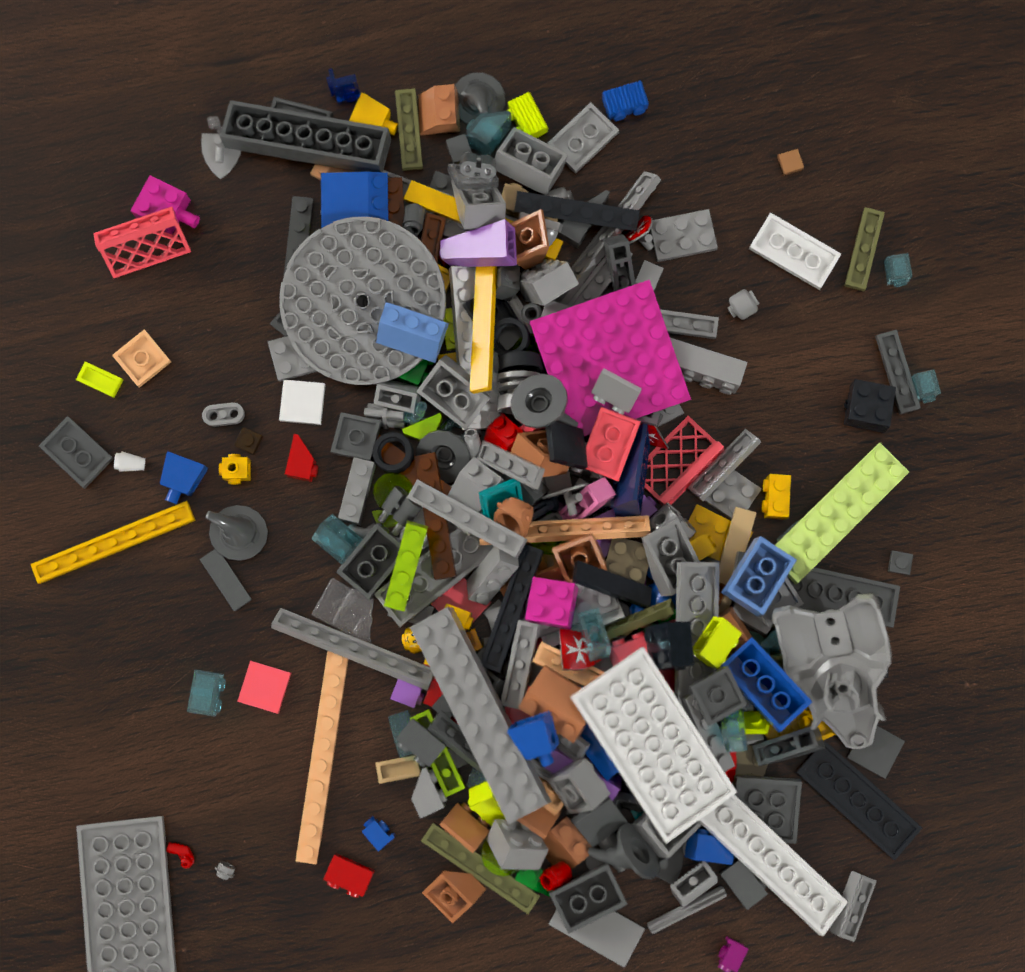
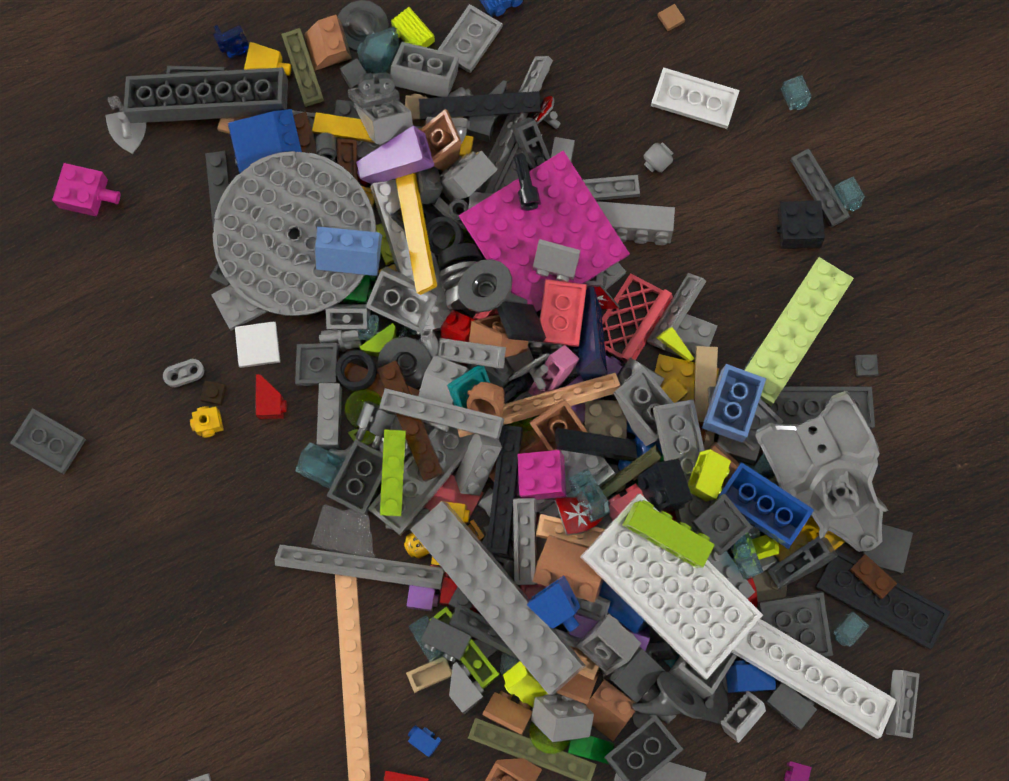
camera: 10 degrees left, 5 degrees down
yellow tile [31,501,196,584] -> none
neon yellow tile [76,361,123,398] -> none
coral fence [94,207,191,279] -> none
light nougat plate [112,329,171,388] -> none
white cone [114,451,146,472] -> none
blue torso [160,451,208,505] -> none
clear light blue brick [187,670,226,716] -> none
dark grey tile [200,549,252,611] -> none
dark grey piece [206,505,268,561] -> none
coral tile [237,661,291,714] -> none
red brick [540,861,572,890] -> none
light grey axle [647,886,727,934] -> none
light grey plate [650,209,718,262] -> none
yellow brick [762,474,791,520] -> none
olive plate [844,207,885,291] -> none
none -> black piece [514,153,541,211]
none -> lime brick [622,500,715,568]
none -> neon yellow piece [656,327,694,361]
none -> clear light blue brick [833,612,869,647]
none -> reddish brown plate [850,554,897,599]

